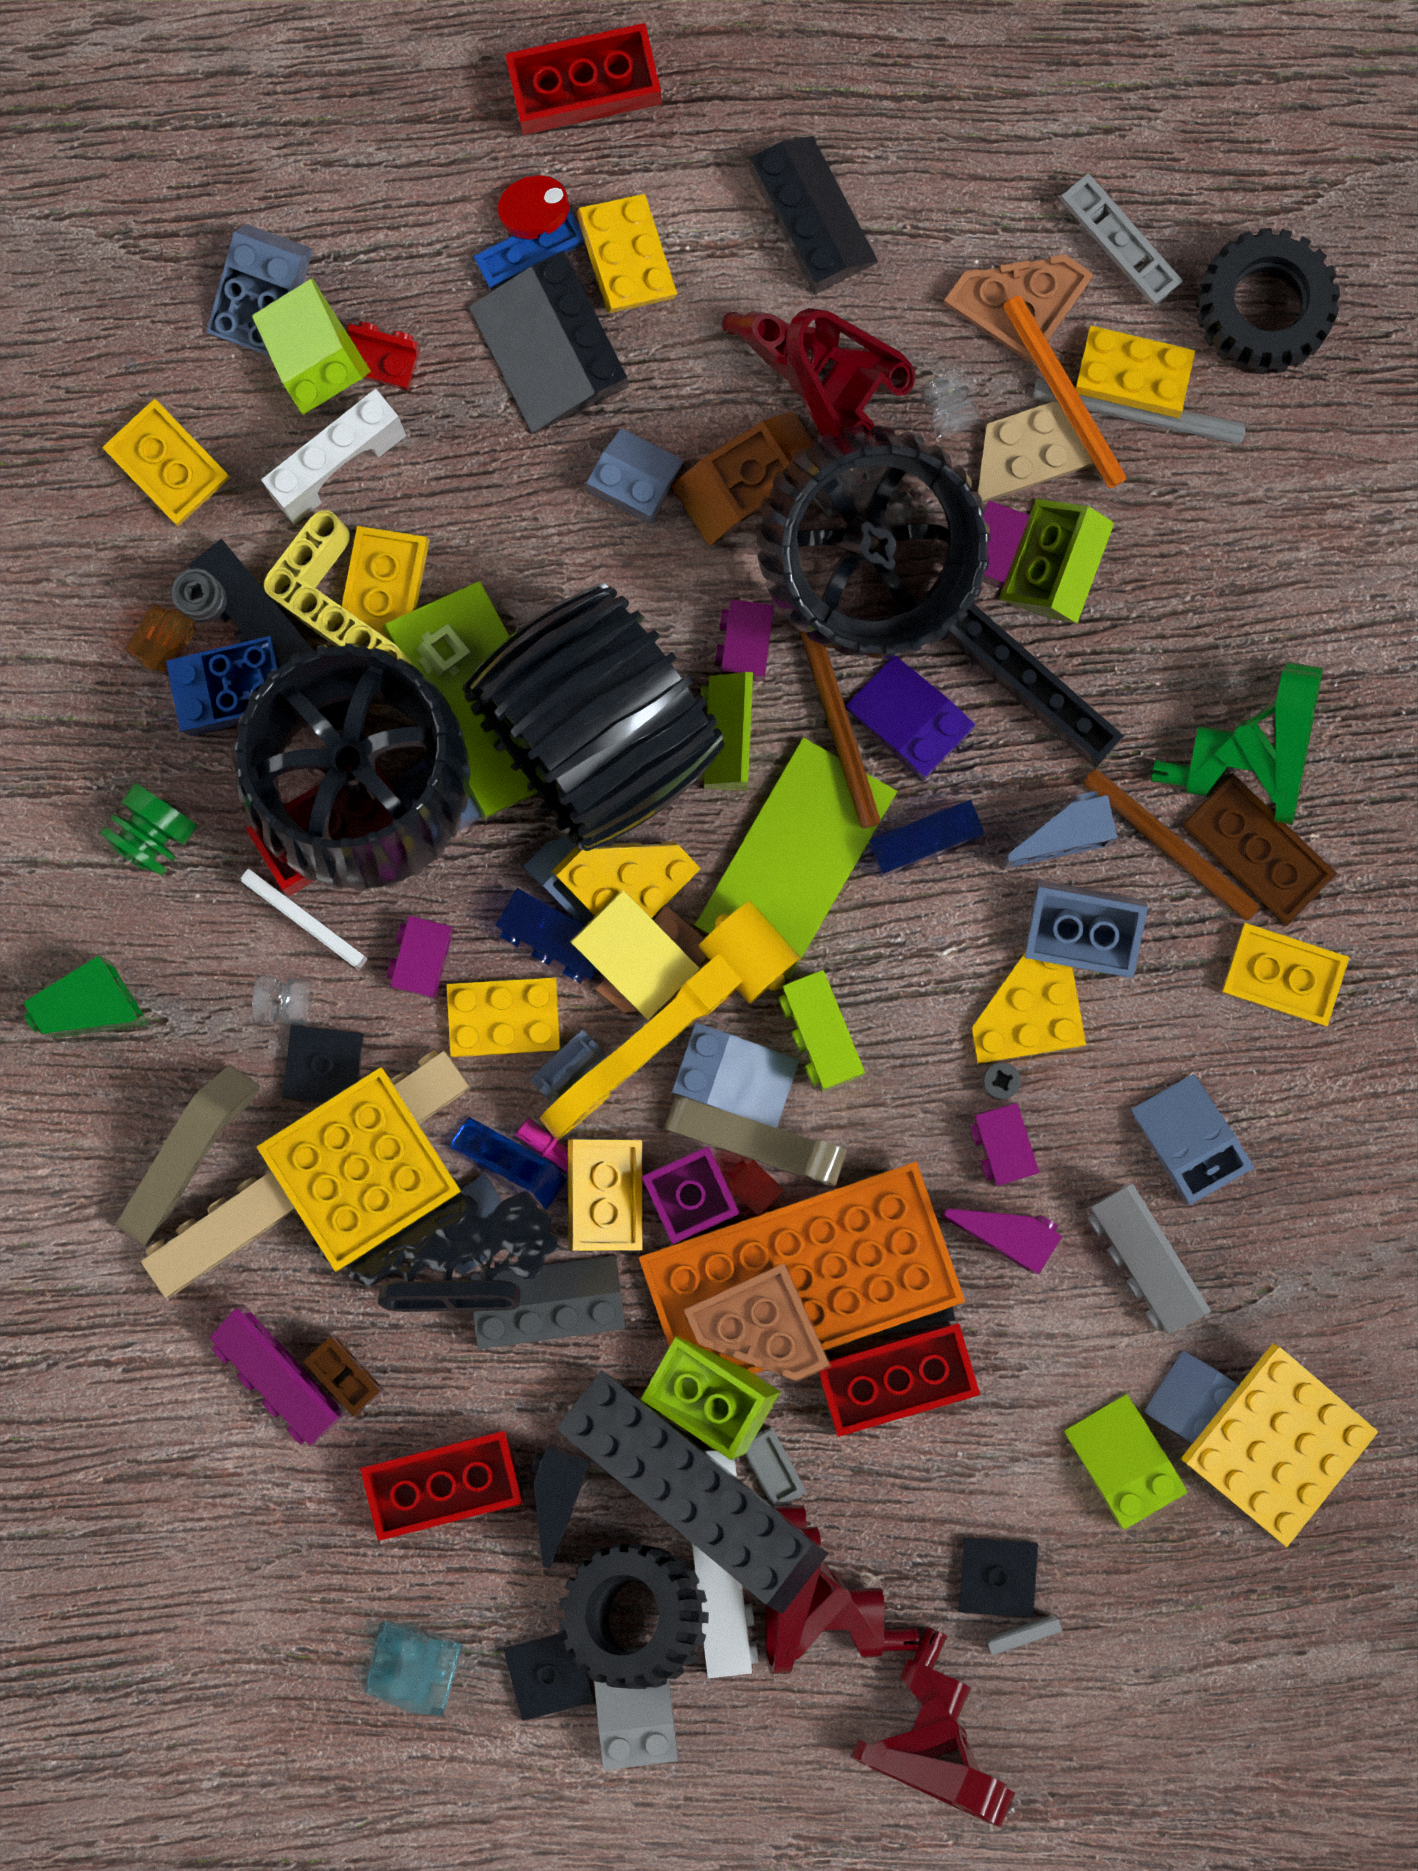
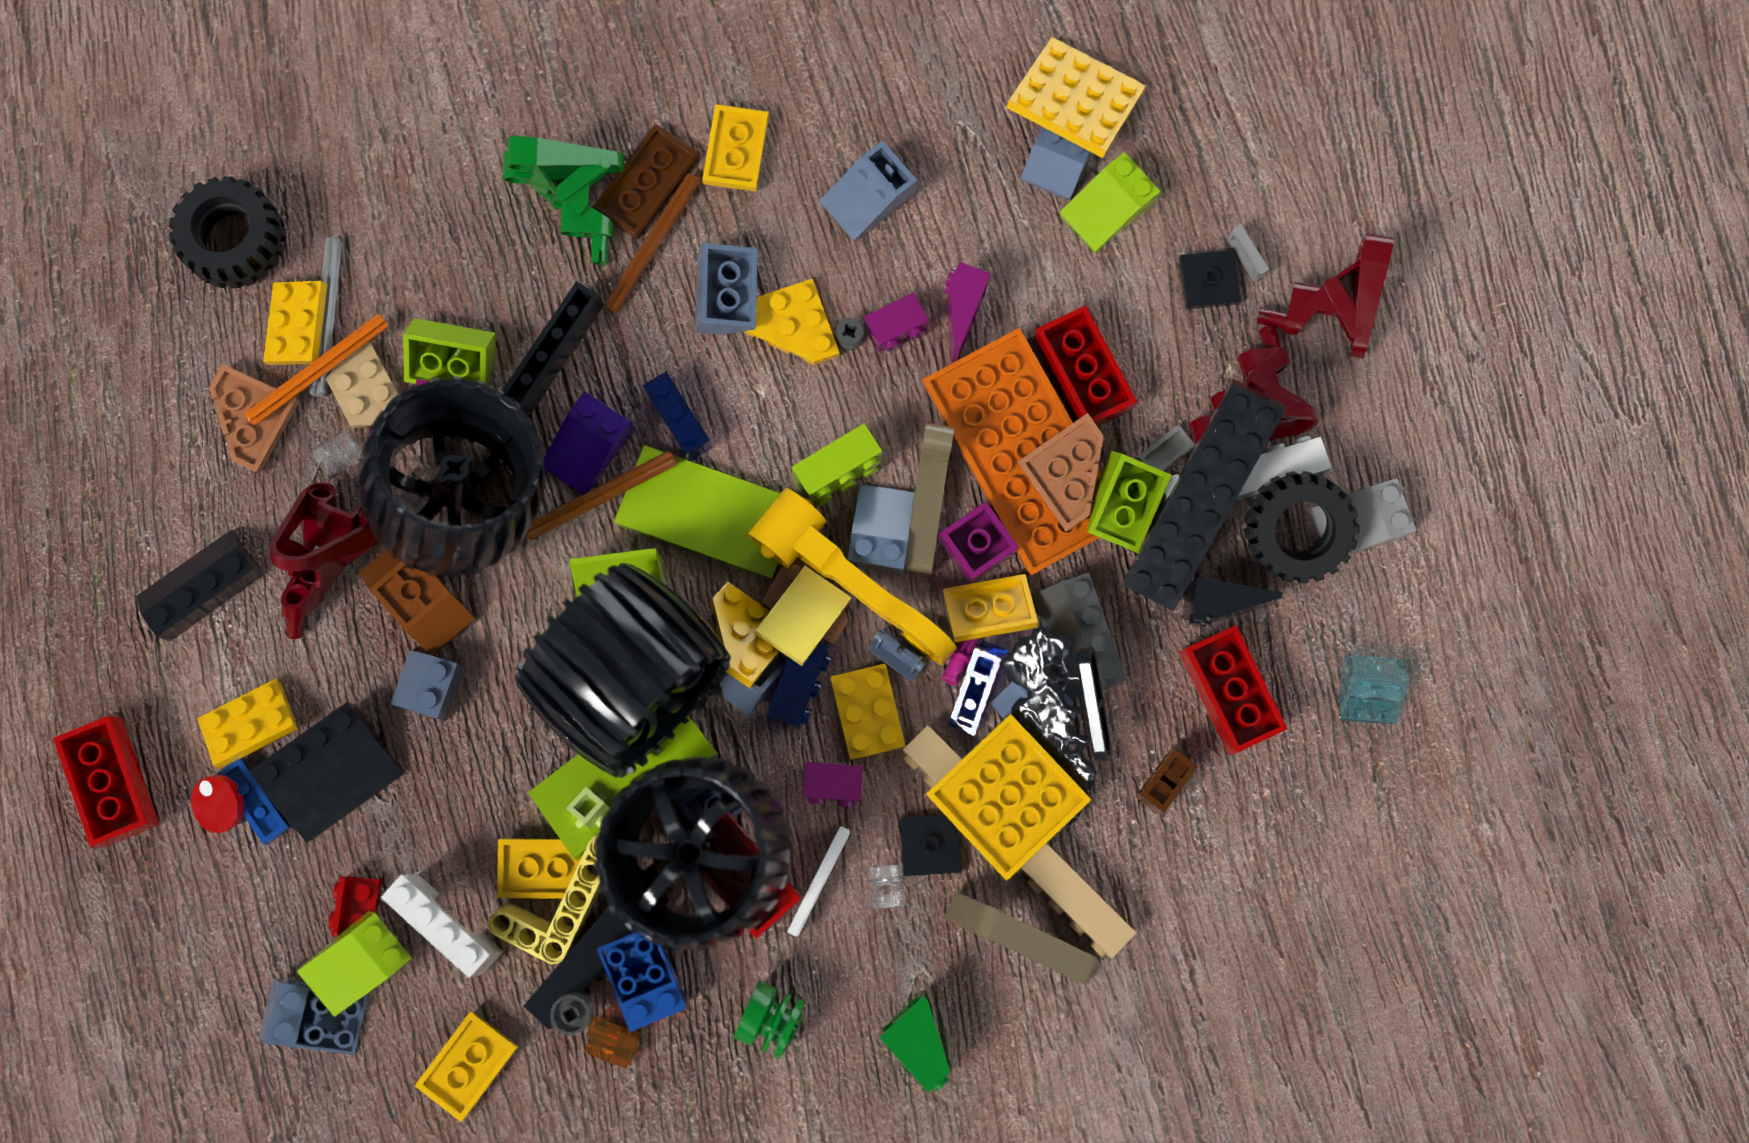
camera: 110 degrees left, 5 degrees down
magenta slope [210,1307,346,1446] -> none
black plate [503,1632,594,1721] -> none
magenta brick [715,599,774,682] -> none
clear red brick [727,1159,784,1216] -> none
sand blue slope [1003,791,1118,869] -> none
light grey hinge [1060,173,1183,307] -> none
light grey slope [1087,1183,1212,1334] -> none

